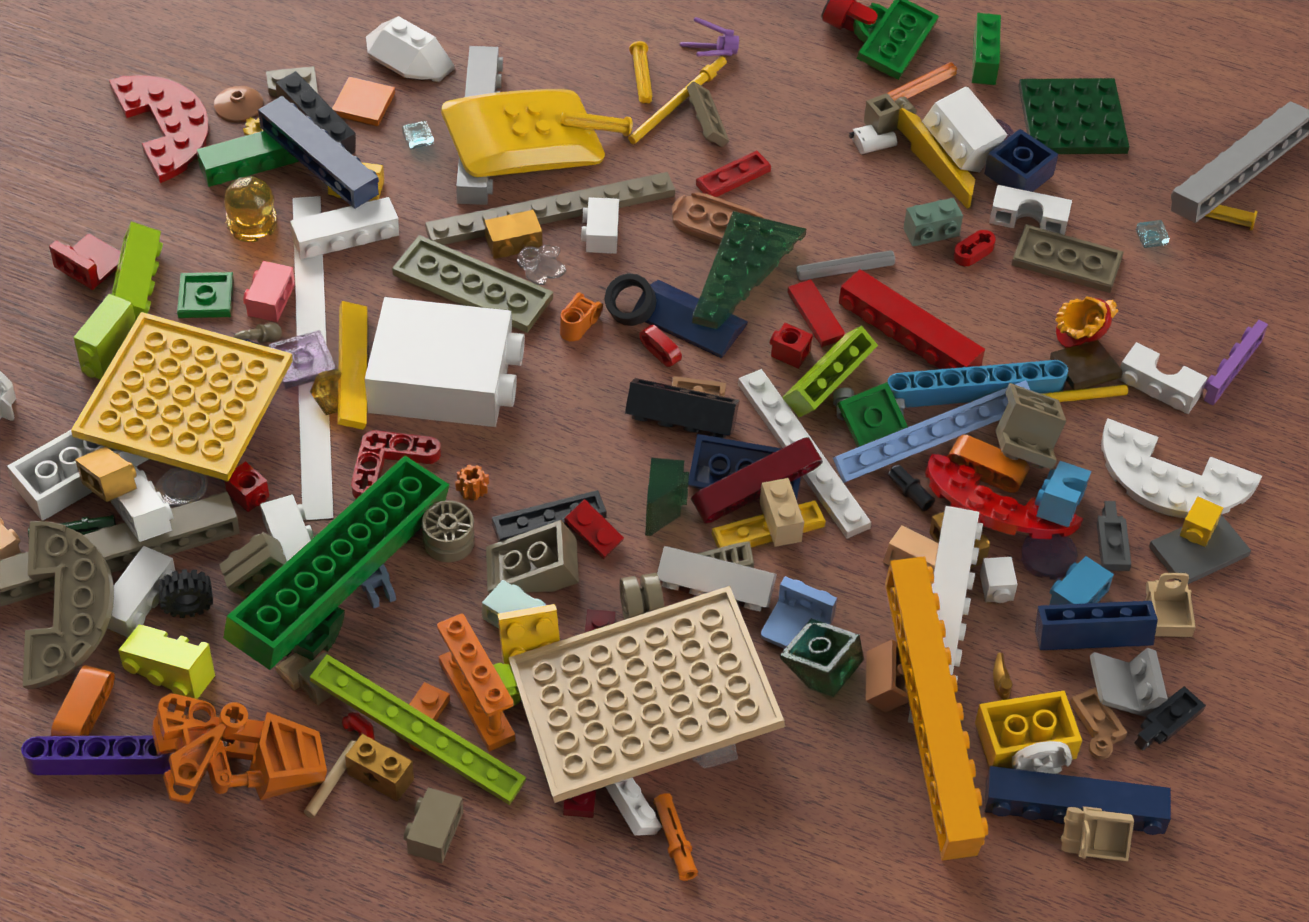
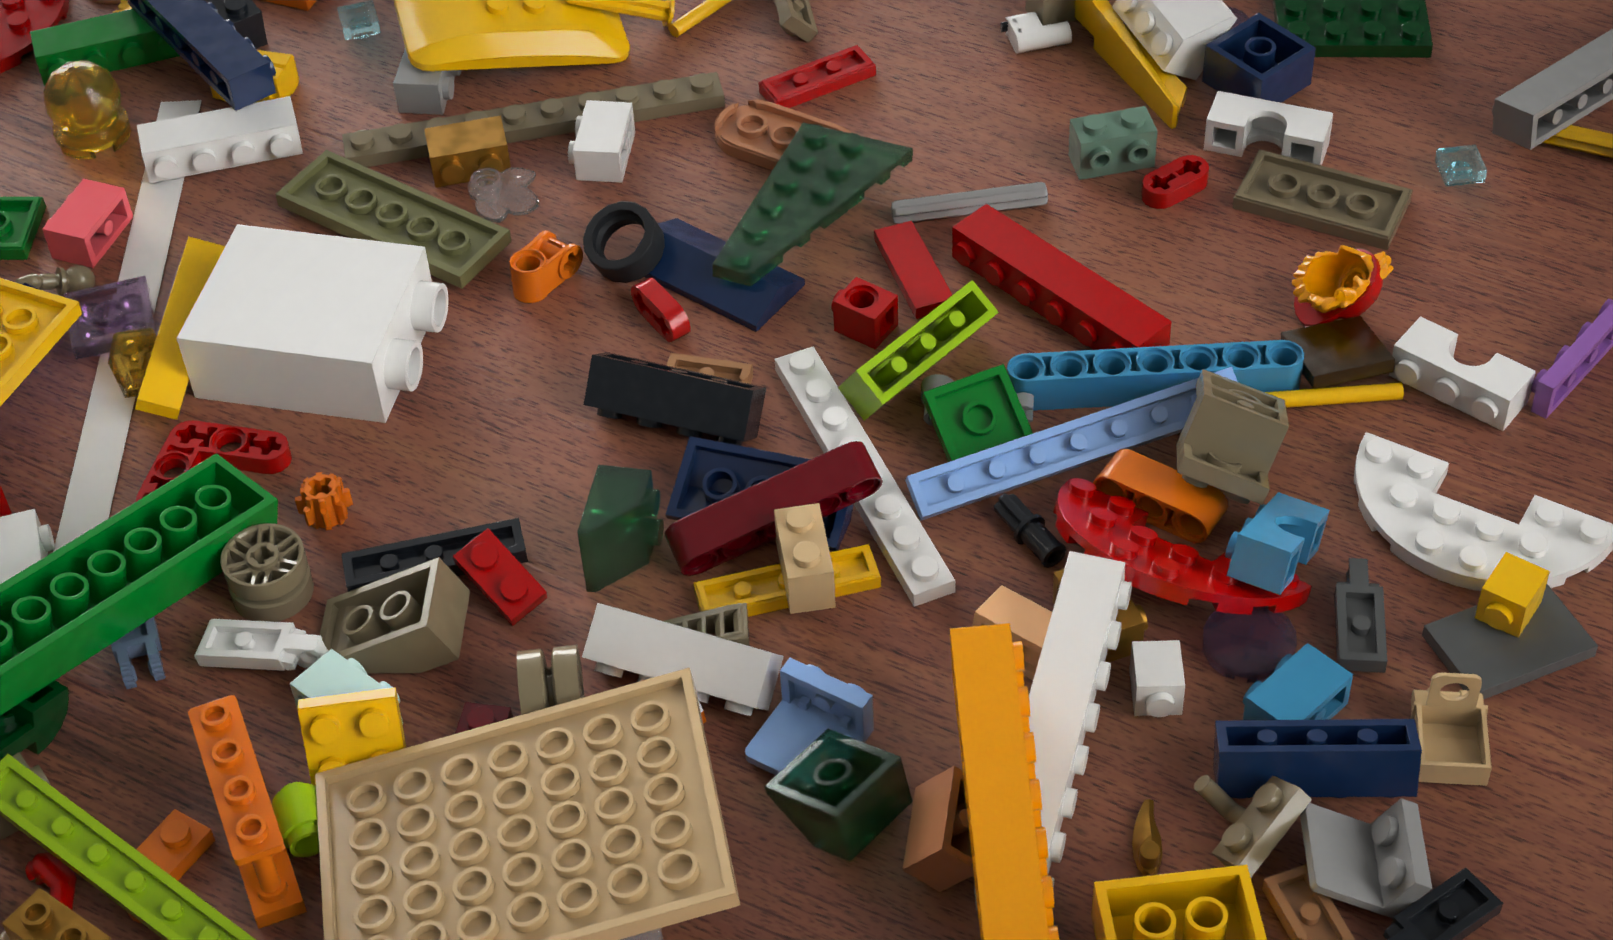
camera: 10 degrees right, 5 degrees down
none -> white hinge [194,619,329,671]
none -> dark tan plate [1194,775,1312,877]

